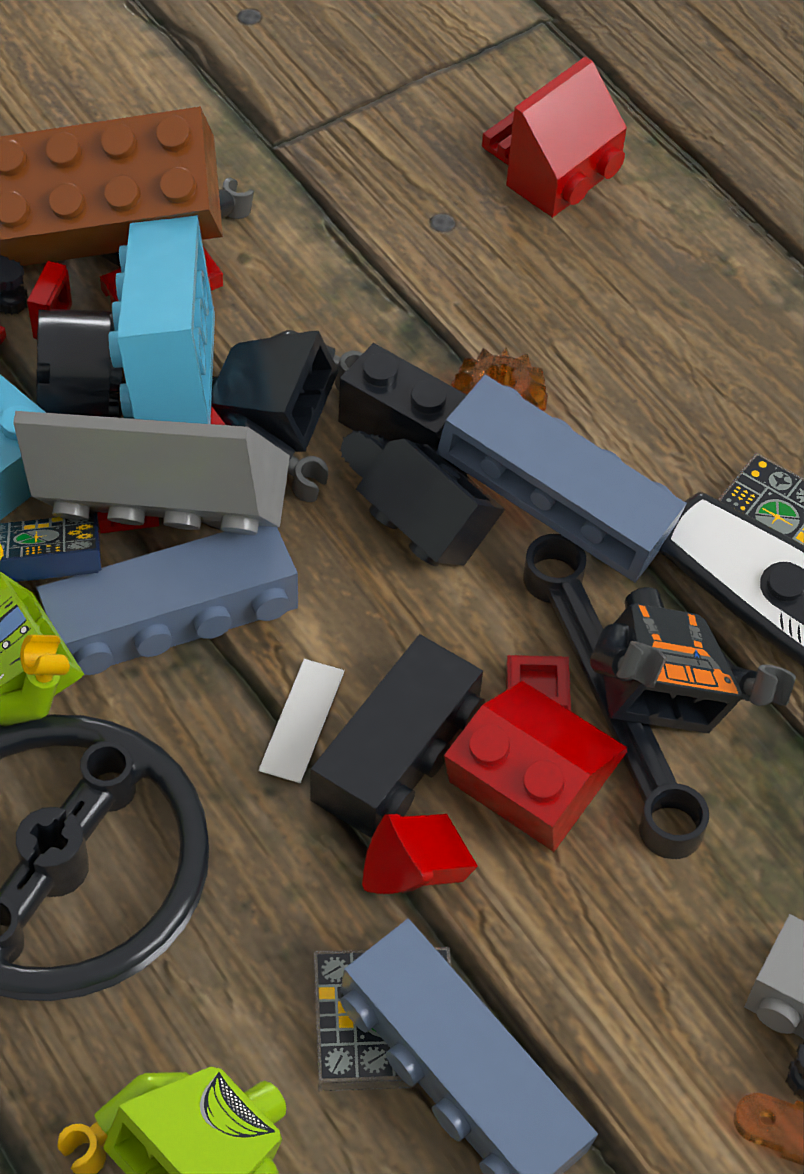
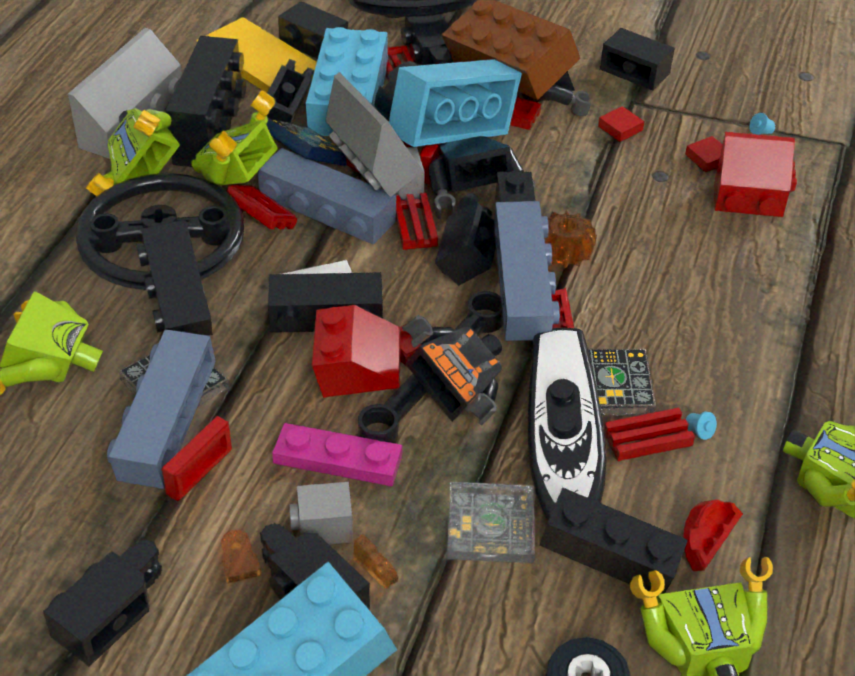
camera: 55 degrees right, 10 degrees down
red tile [362,814,478,894] -> none
none -> black brick [136,220,213,336]
none -> red tile [162,416,232,501]
none -> red tile [227,185,298,229]
none -> dark pink plate [272,423,403,487]
none -> red tile [396,193,438,250]
none -> red tile [598,106,645,142]
none -> black brick [600,28,675,90]
none -> red tile [685,136,723,172]
none -> medium azure piece [749,113,775,135]

